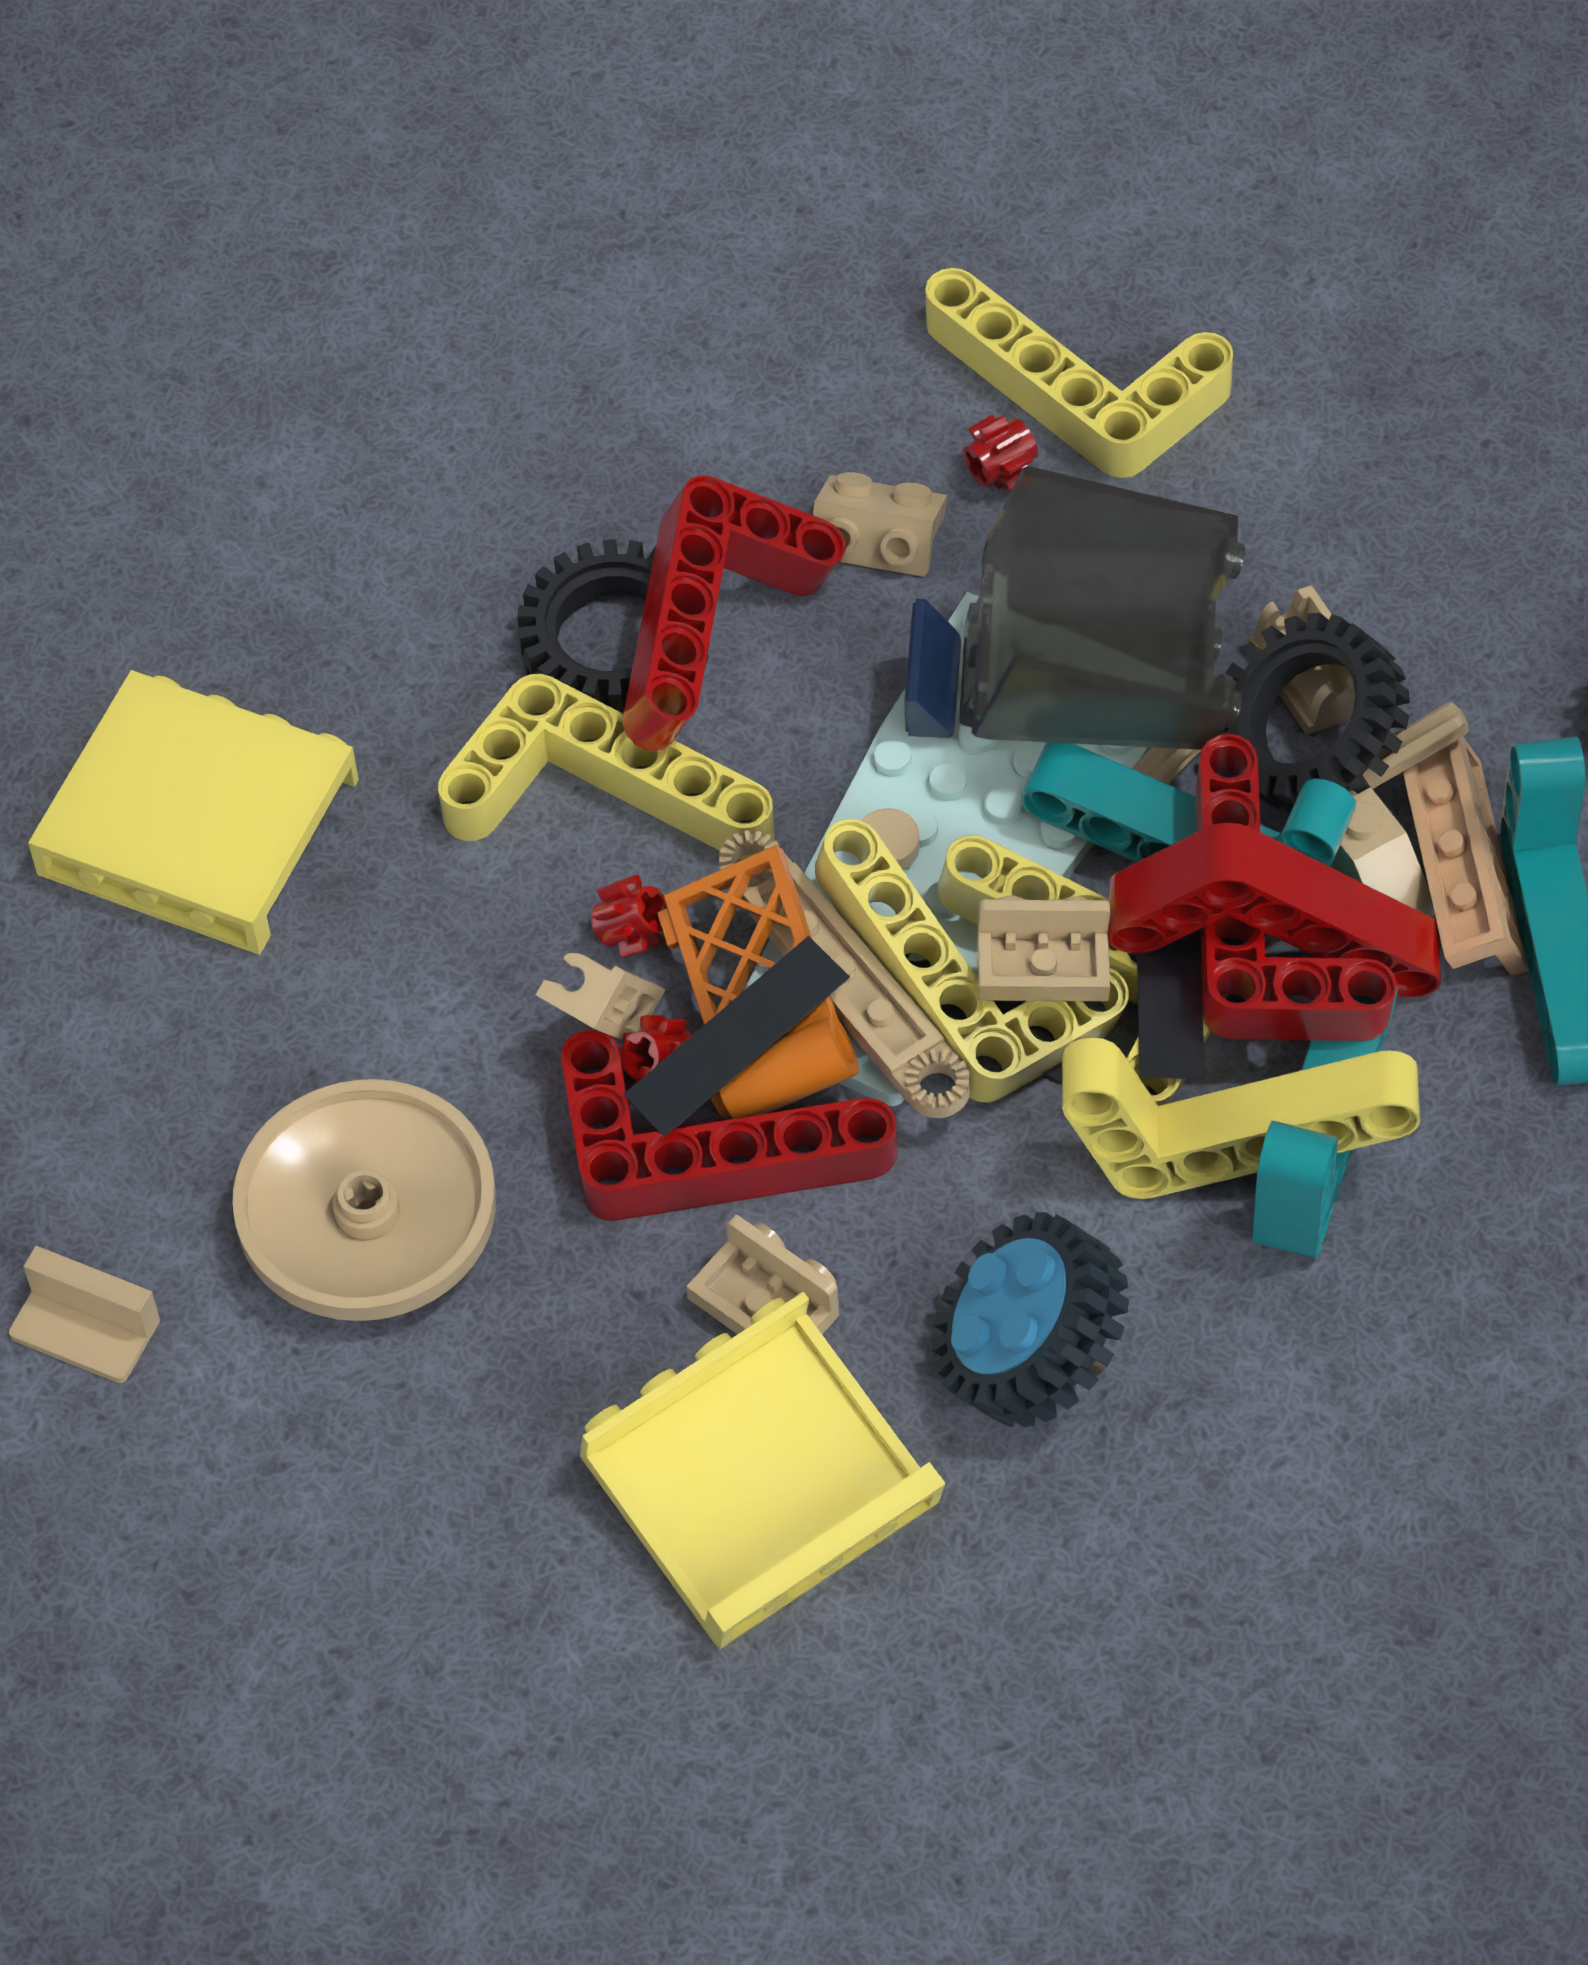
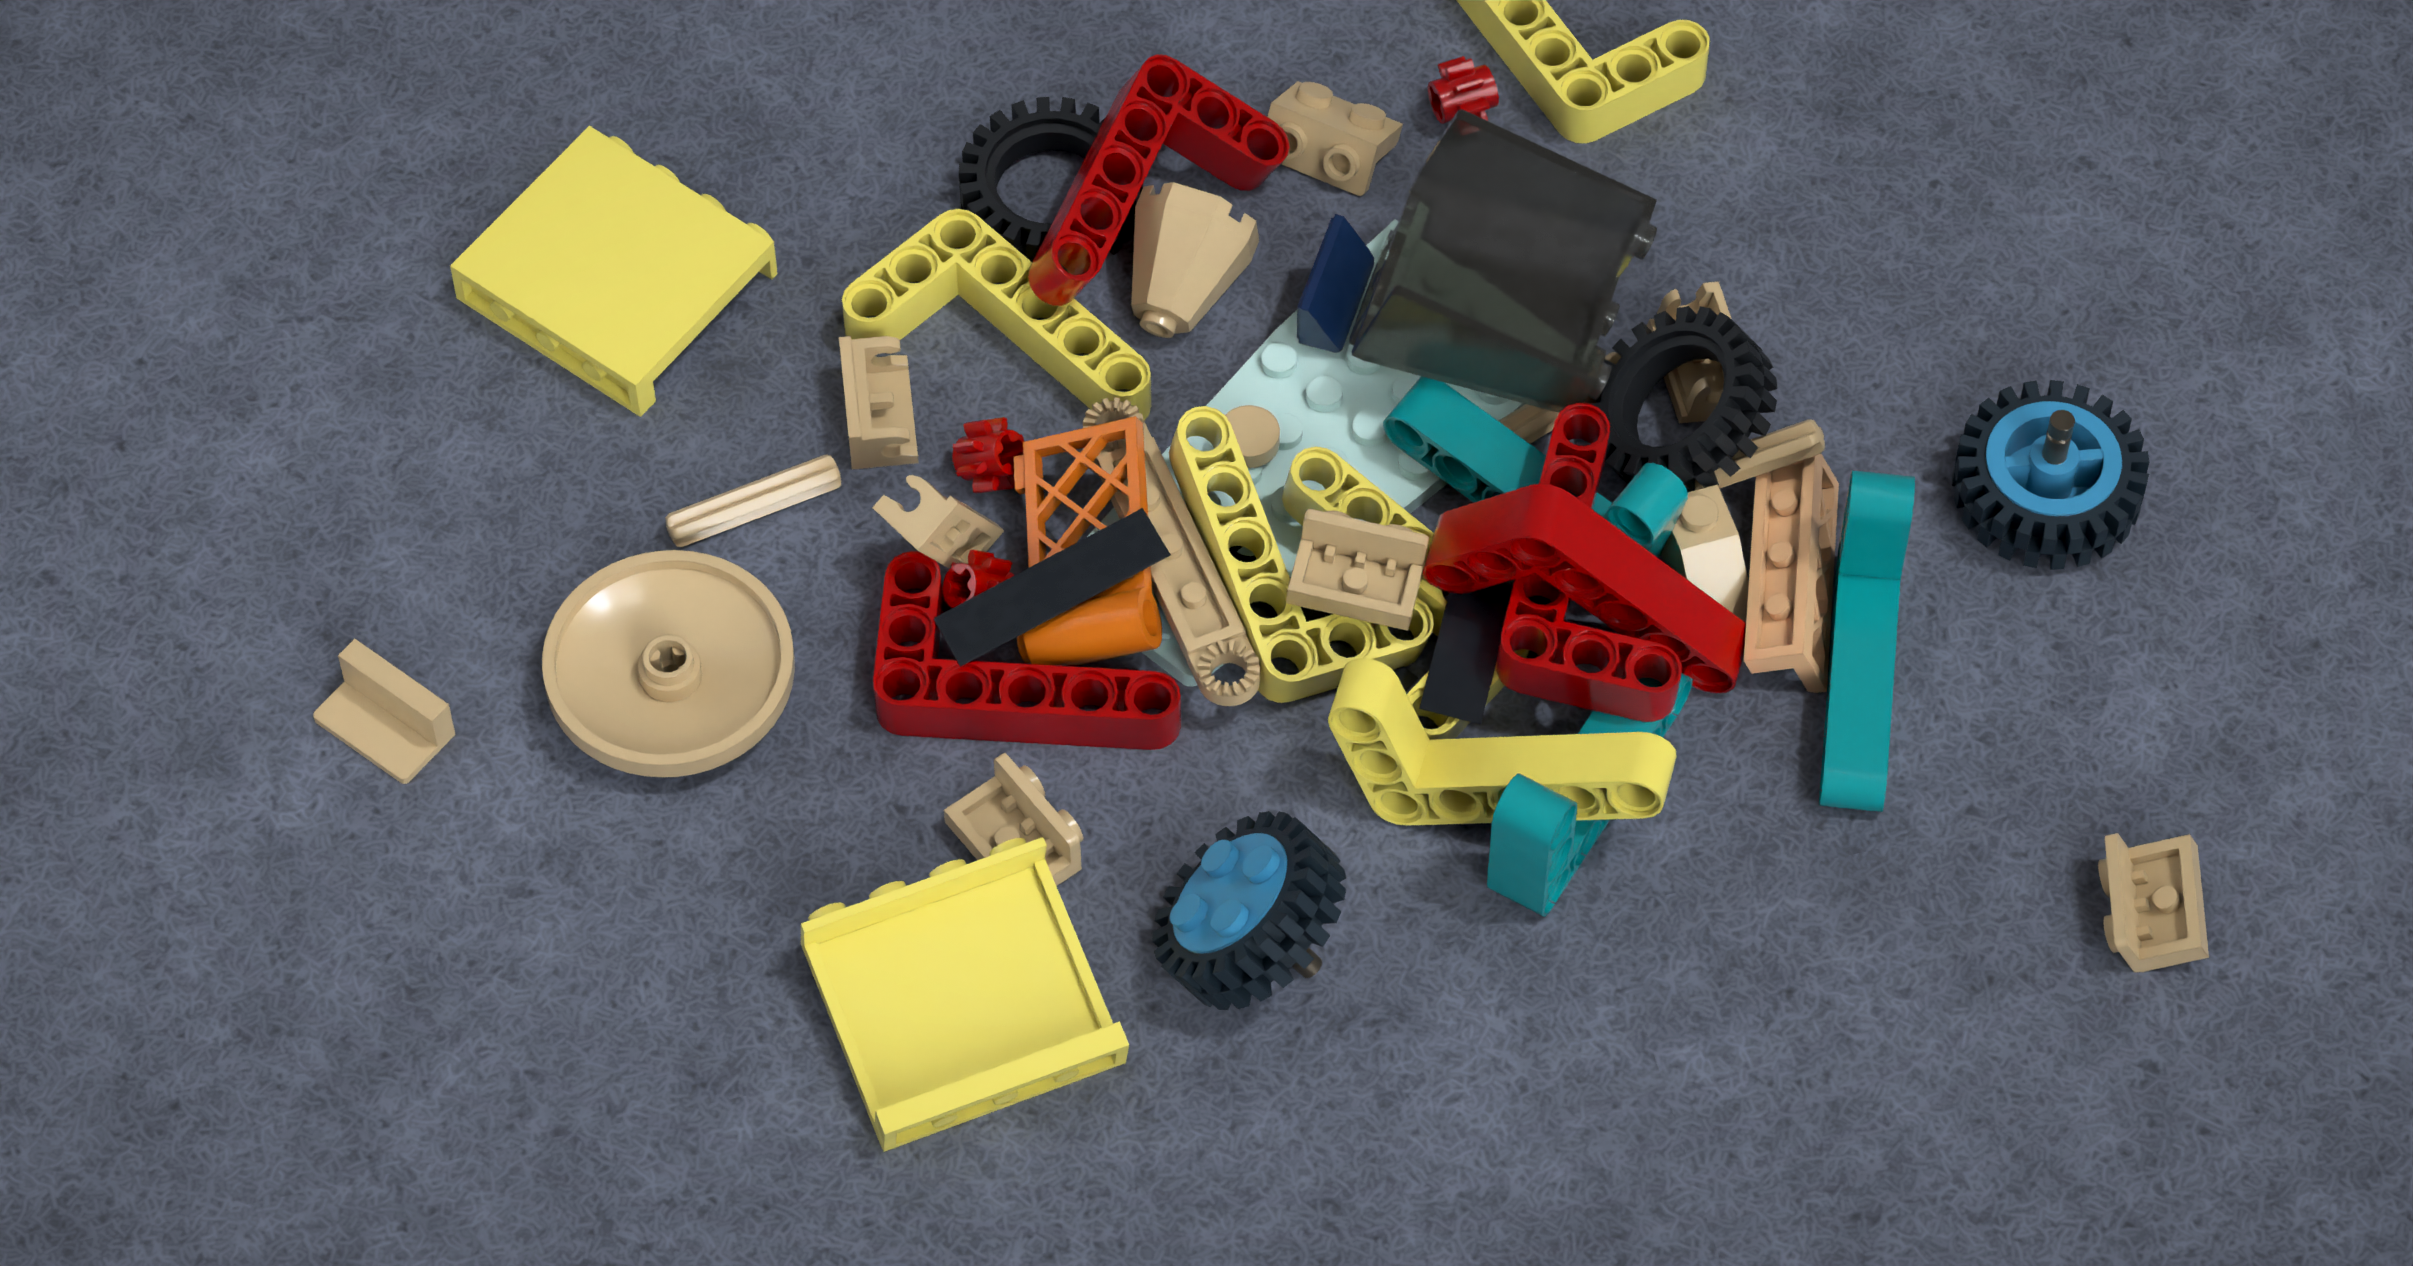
camera: 10 degrees right, 0 degrees up
none -> tan axle [665,455,841,547]
none -> tan hinge [839,336,919,470]
none -> tan cone [1131,182,1259,338]

